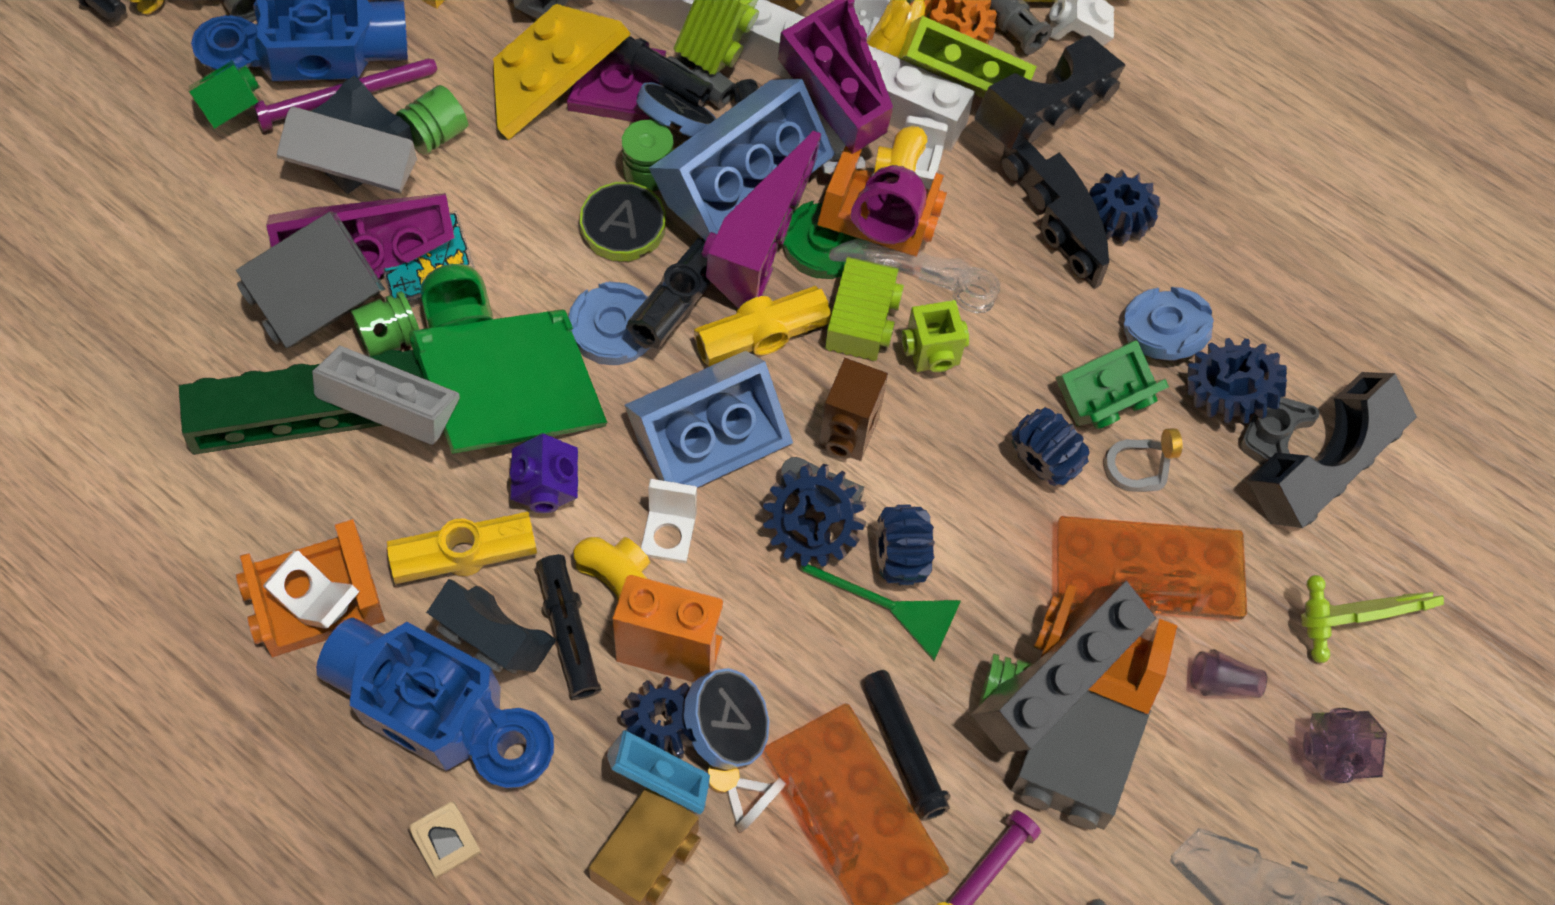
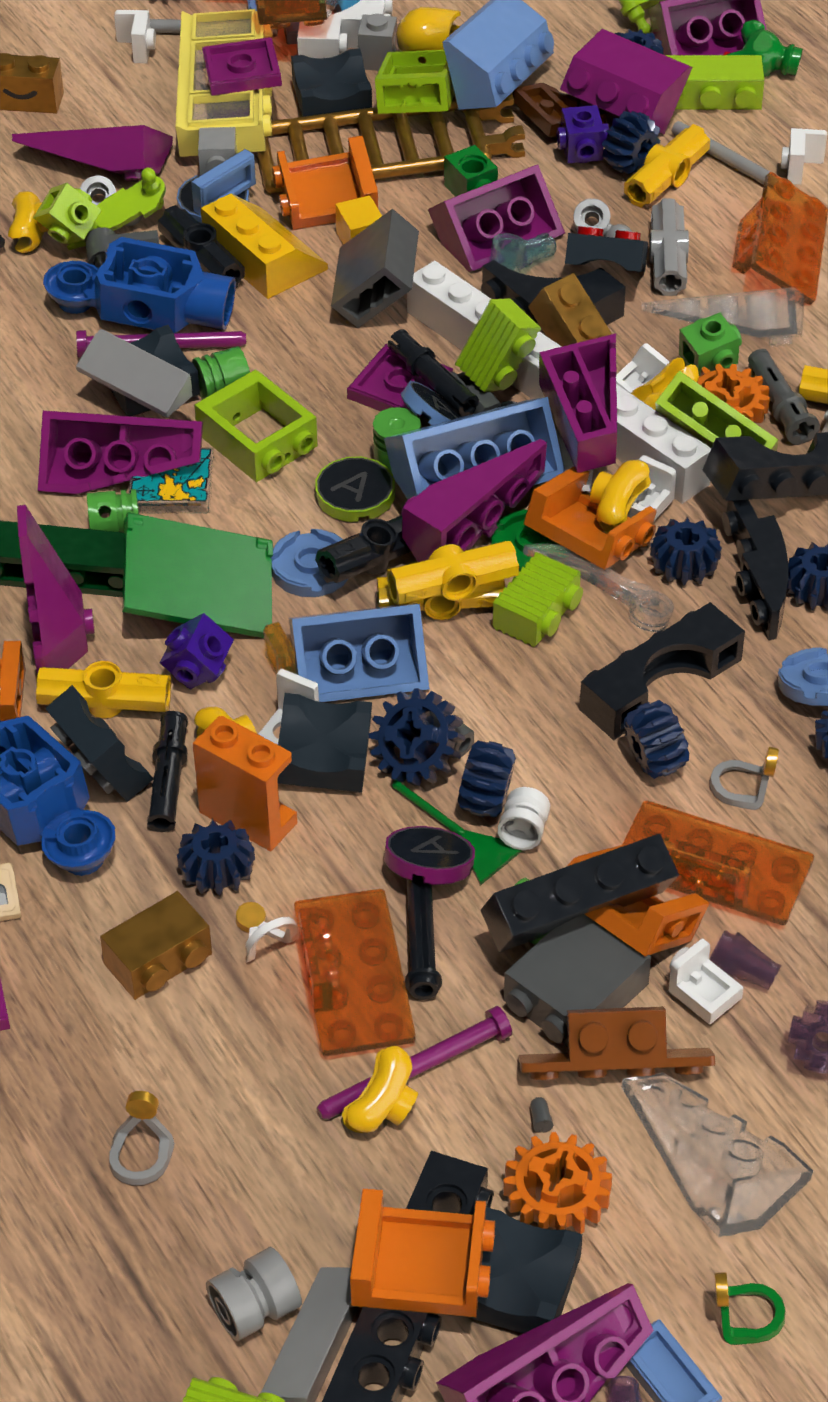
camera: 25 degrees right, 15 degrees down
green brick [189,60,260,129] -> none
dark grey brick [235,212,386,348] -> none
light grey slope [312,345,460,445] -> none
green helmet [421,264,494,328] -> none
yellow wing [493,4,631,140] -> none
dark azure slope [607,730,711,815] -> none
tile [684,668,769,770] -> none
reddish brown brick [819,357,888,461] -> none
magenta helmet [851,165,926,244] -> none
lime brick [902,300,969,372] -> none
green bracket [1055,340,1169,429] -> none
none -> magenta wedge [17,505,95,675]
none -> lime window [194,369,318,483]
none -> clear yellow tile [263,622,296,674]
none -> black brick [278,693,372,792]
none -> tile [384,826,475,885]
none -> yellow piece [387,541,519,605]
none -> white wheel [498,787,550,850]
none -> dark orange bracket [519,1006,715,1080]
none -> black arch [579,602,745,740]
none -> dark blue gear [650,517,722,586]
none -> white bracket [668,938,744,1025]

